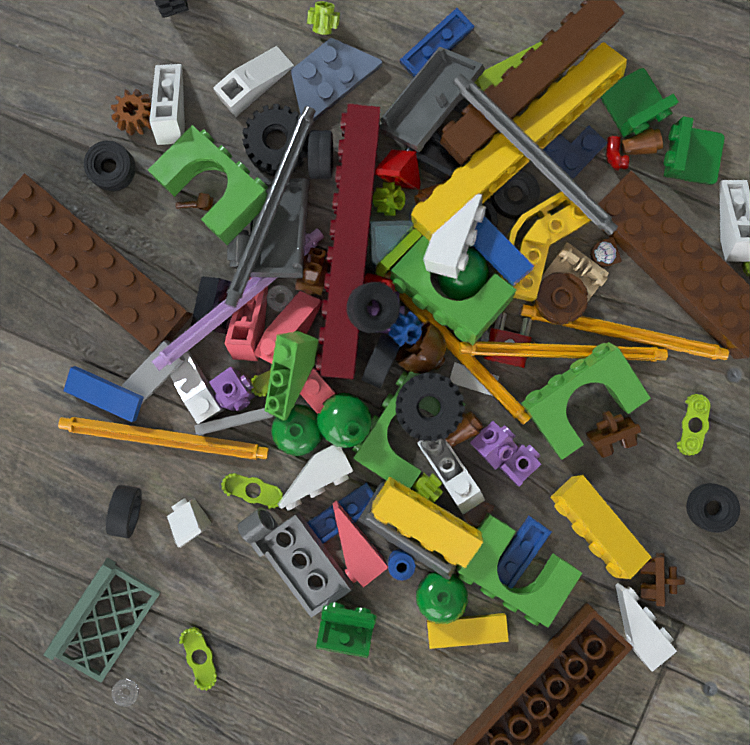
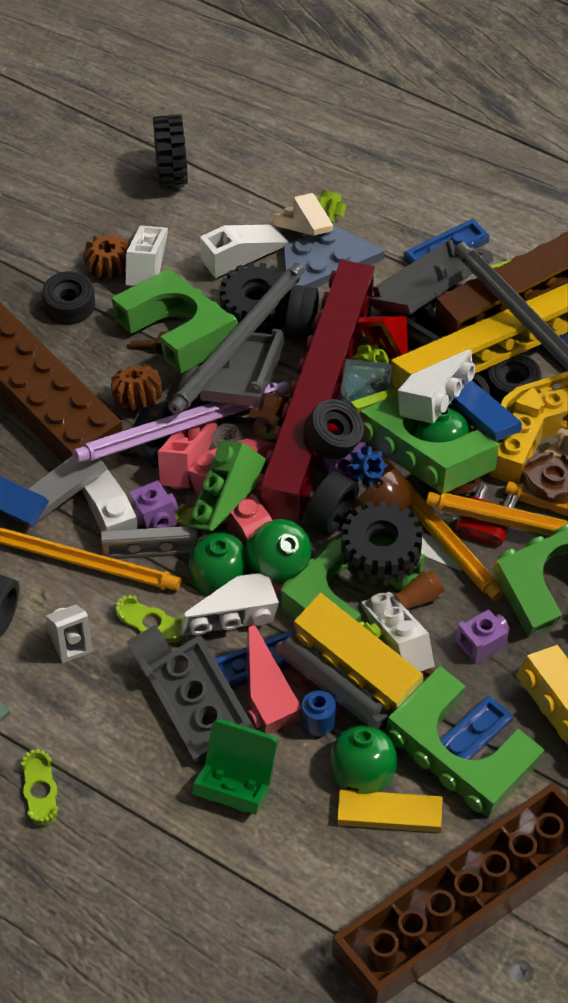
camera: 10 degrees right, 35 degrees down
medium lavender brick [470,421,518,470] -> none
none -> dark orange gear [111,364,162,410]
none -> tan slope [272,193,333,235]

